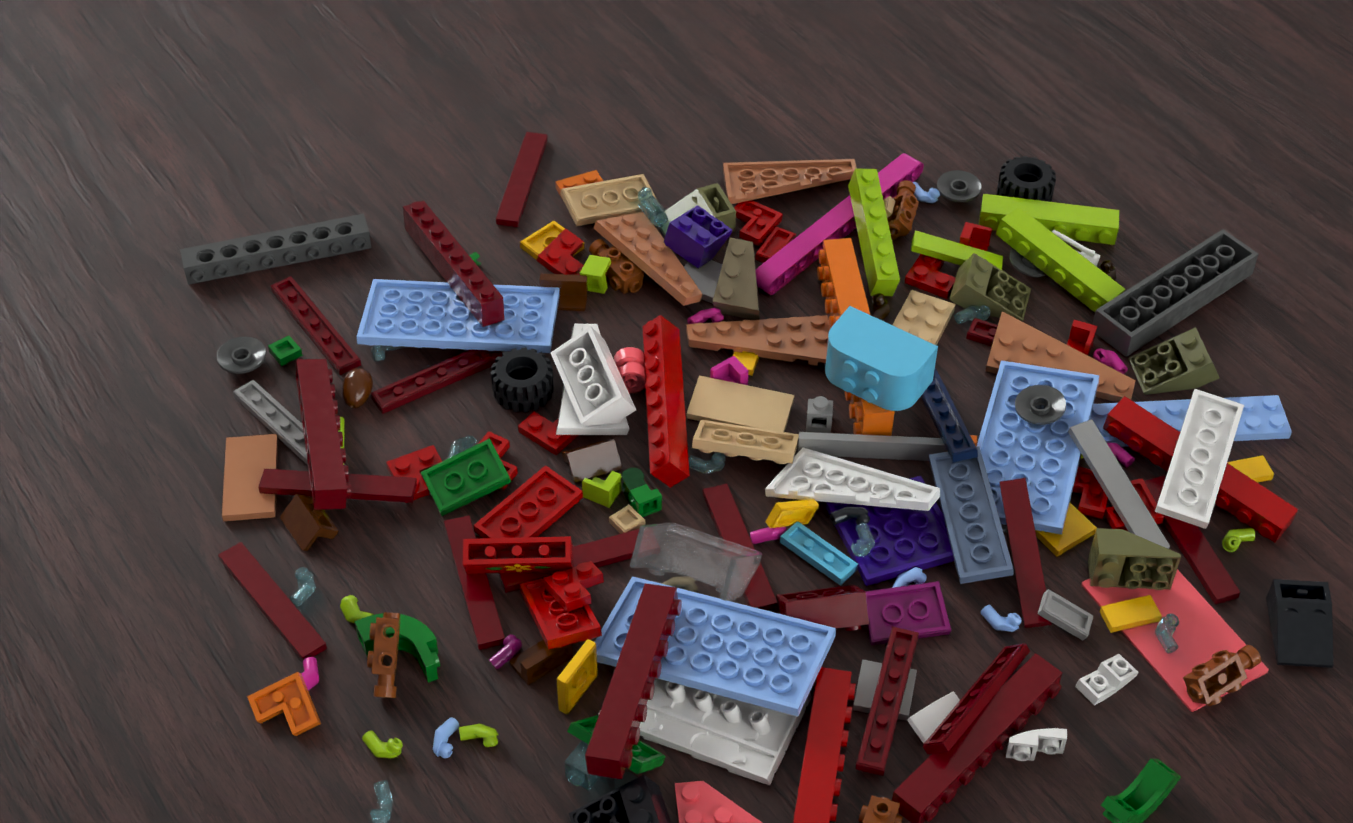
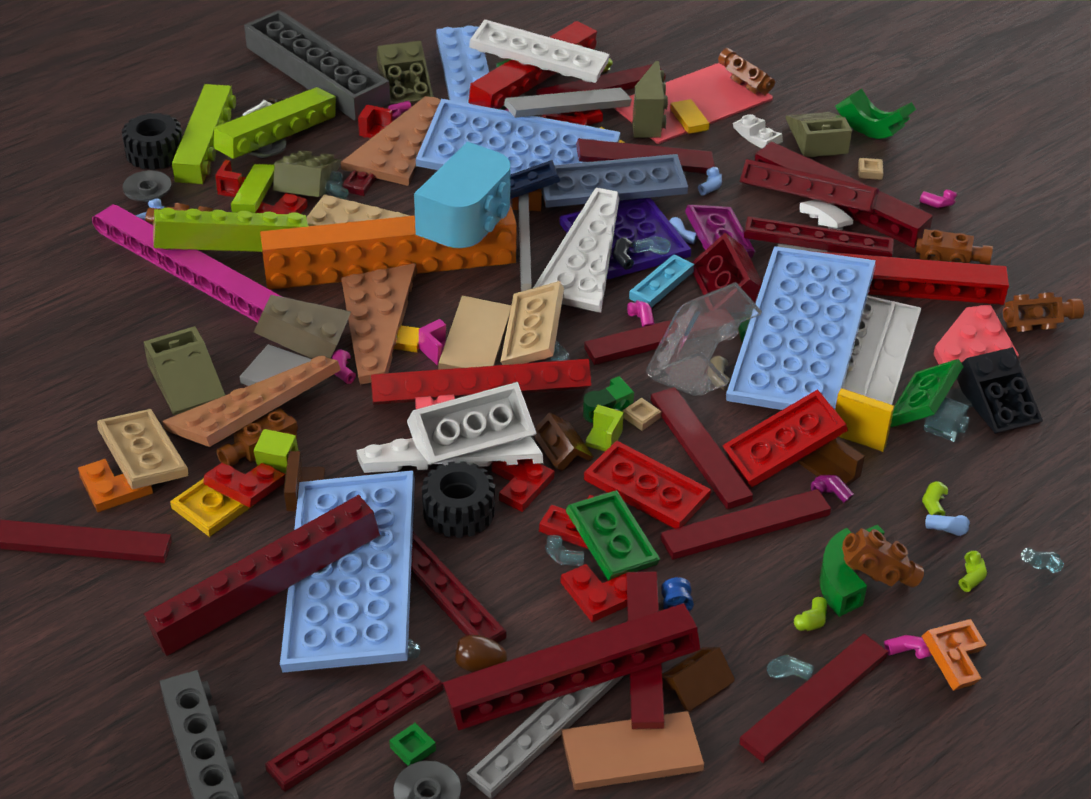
camera: 95 degrees left, 5 degrees down
red brick [463,536,573,574] -> none
red plate [543,561,604,612] -> none
dark red brick [585,583,682,779] -> none
clear light blue arm [638,187,666,216] -> none
clear light blue arm [638,198,668,227] -> none
dark purple slope [664,205,732,269] -> none
nougat wing [723,159,857,204] -> none
red plate [734,200,783,246] -> none
red tile [755,227,796,263] -> none
yellow tile [765,499,819,528] -> none
light grey brick [806,396,833,433] -> none
white slope [1006,728,1067,761] -> none
dark grey dish [1015,385,1066,425] -> none
light grey tile [1038,589,1093,641] -> none
clear light blue arm [1155,613,1179,653] -> none
black slope [1266,579,1333,668] -> none
none -> blue wheel [661,577,694,612]
none -> olive slope [786,112,852,157]
none -> tan tile [858,158,883,180]

